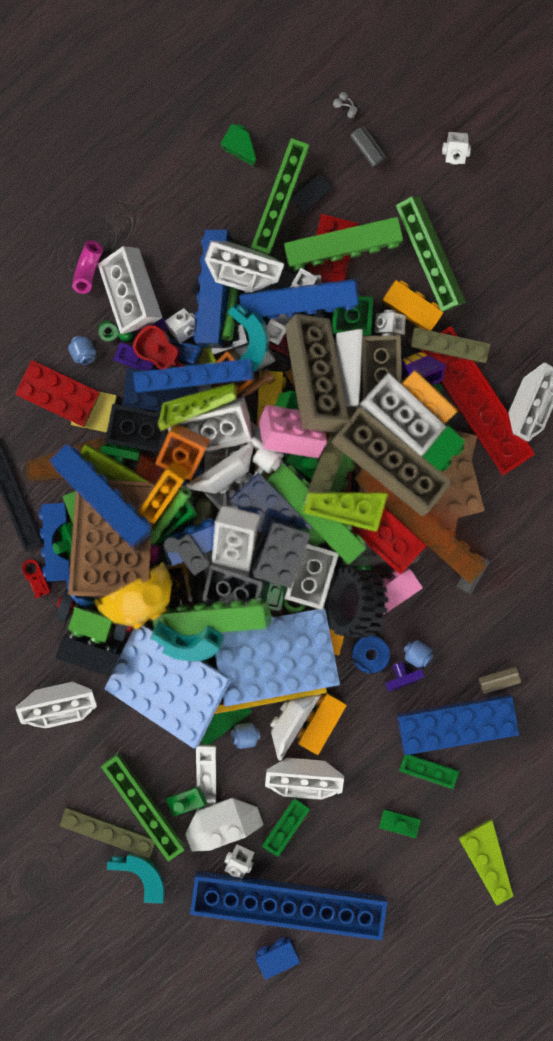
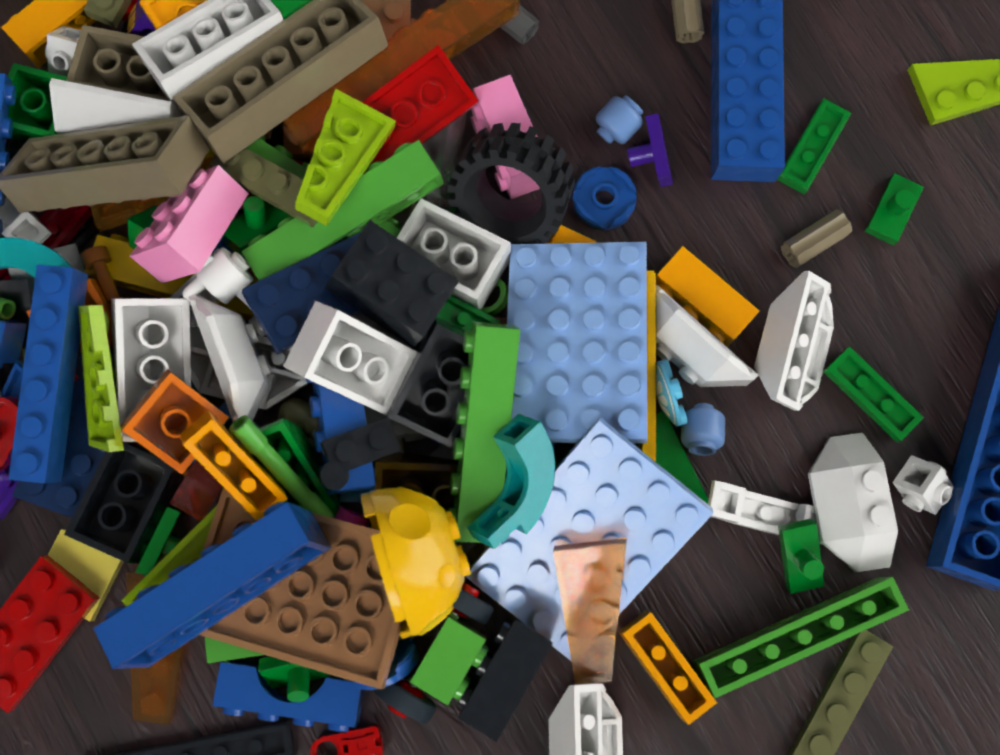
camera: 80 degrees left, 10 degrees down
teal arch [107,851,165,904] -> none
none -> clear orange wing [553,538,627,684]
none -> light orange brick [618,611,717,725]
none -> medium azure dish [656,359,688,427]
none -> dark tan axle [780,209,853,268]

